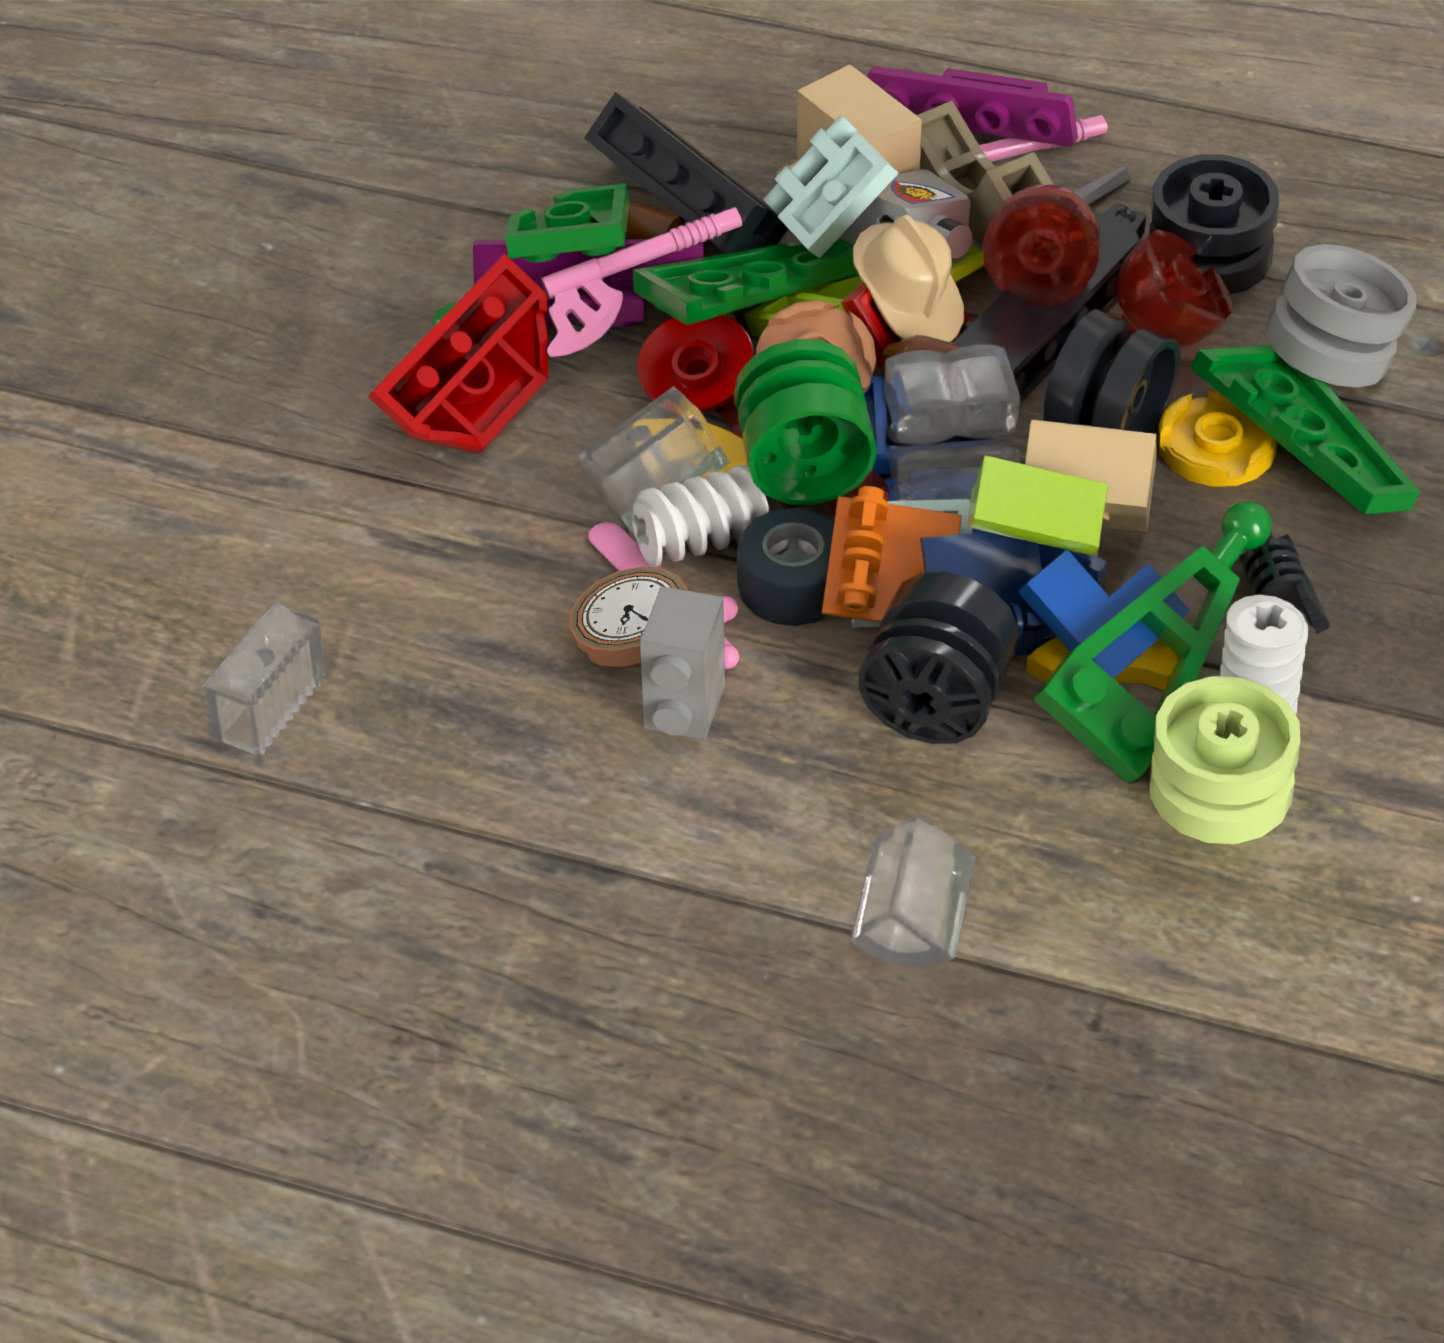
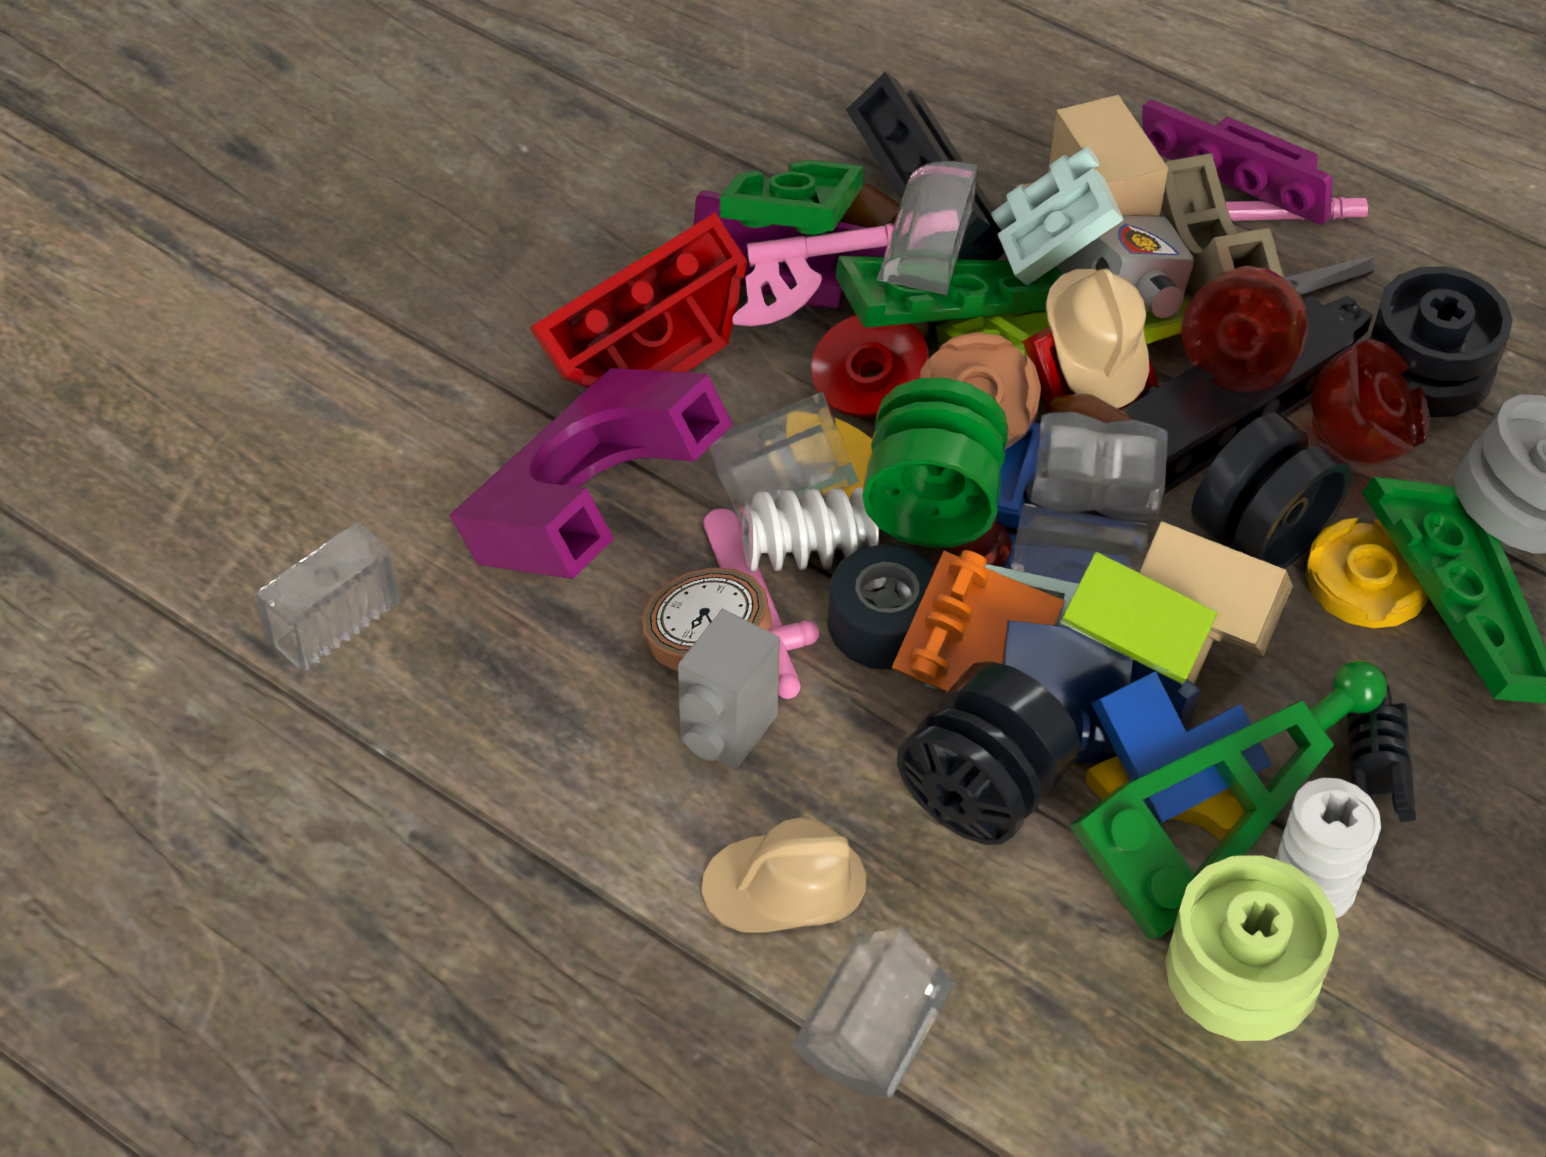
camera: 15 degrees right, 5 degrees up
none -> magenta arch [449,368,733,579]
none -> tan piece [701,817,867,933]
none -> clear brick [877,161,977,295]

